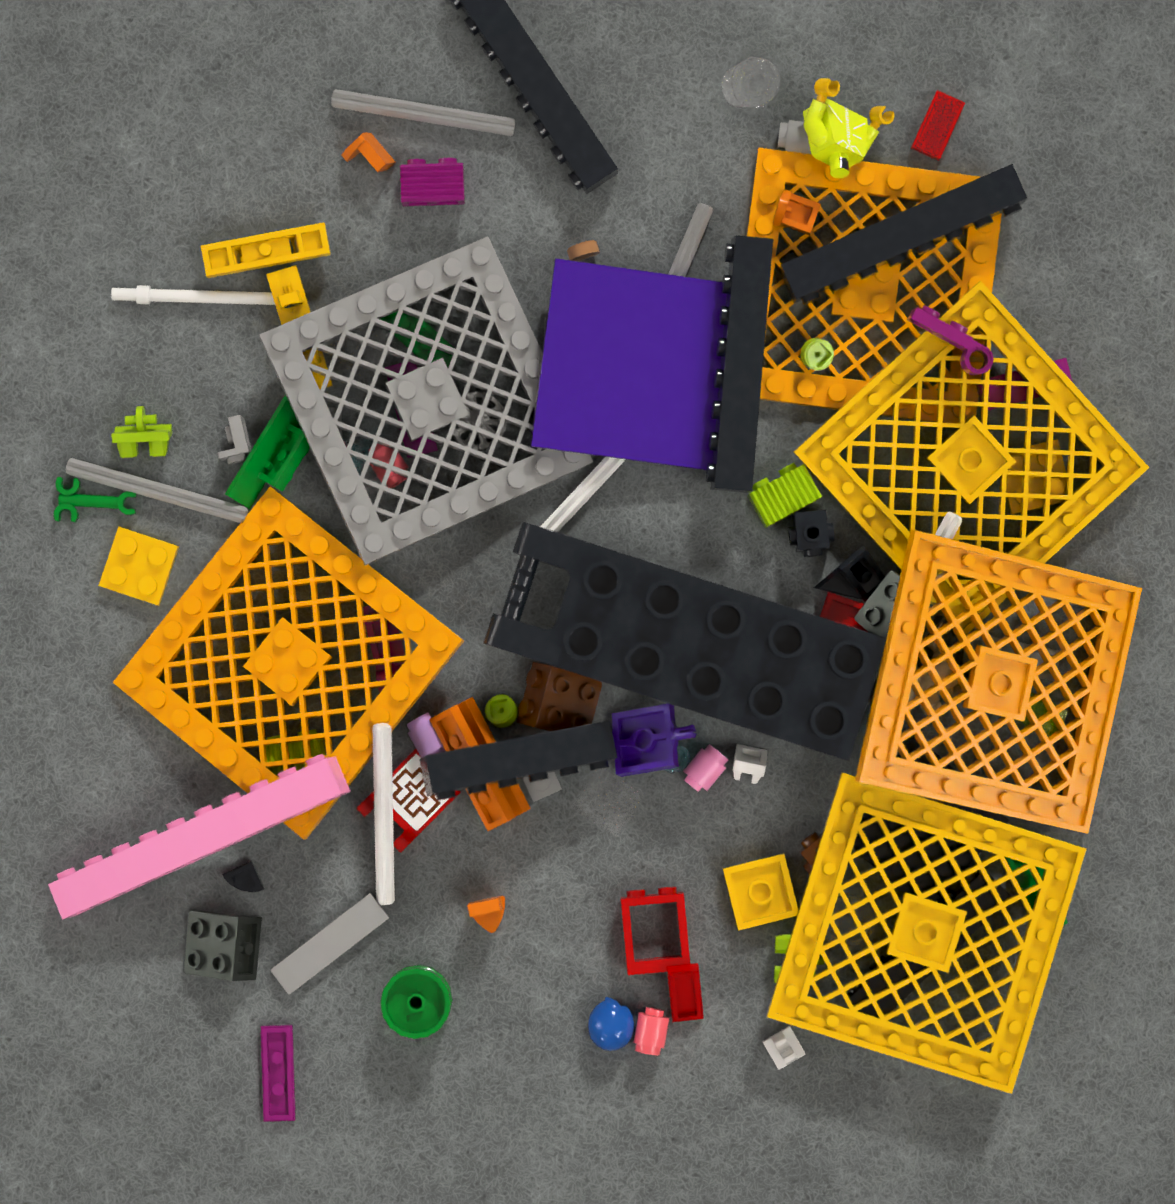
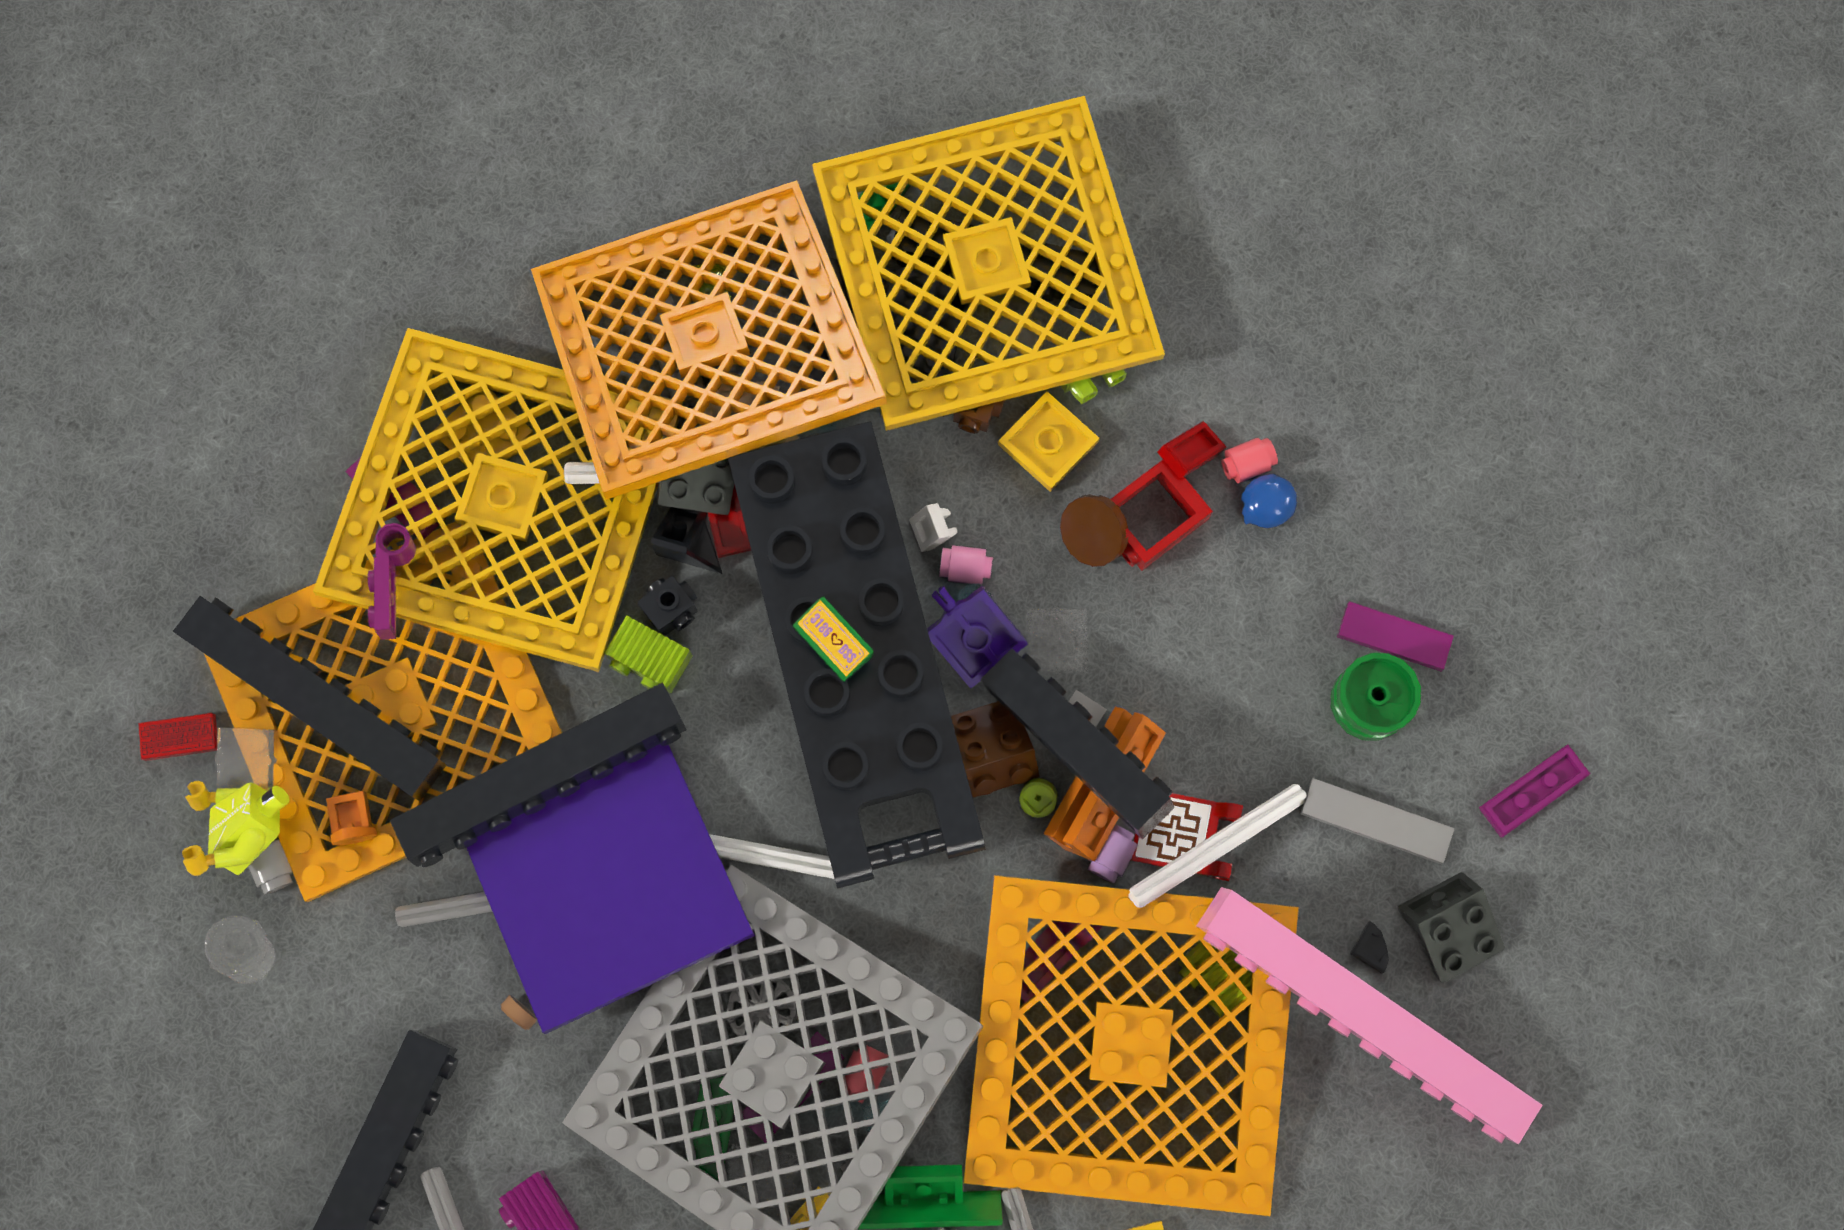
camera: 120 degrees left, 10 degrees down
orange tile [467,895,505,933] -> none
white tile [762,1026,806,1070] -> none
lime tile [801,338,834,371] -> none
none -> clear piece [214,727,277,791]
none -> slope [793,596,874,682]
none -> reddish brown tile [1060,494,1128,567]
none -> magenta tile [1337,601,1454,672]

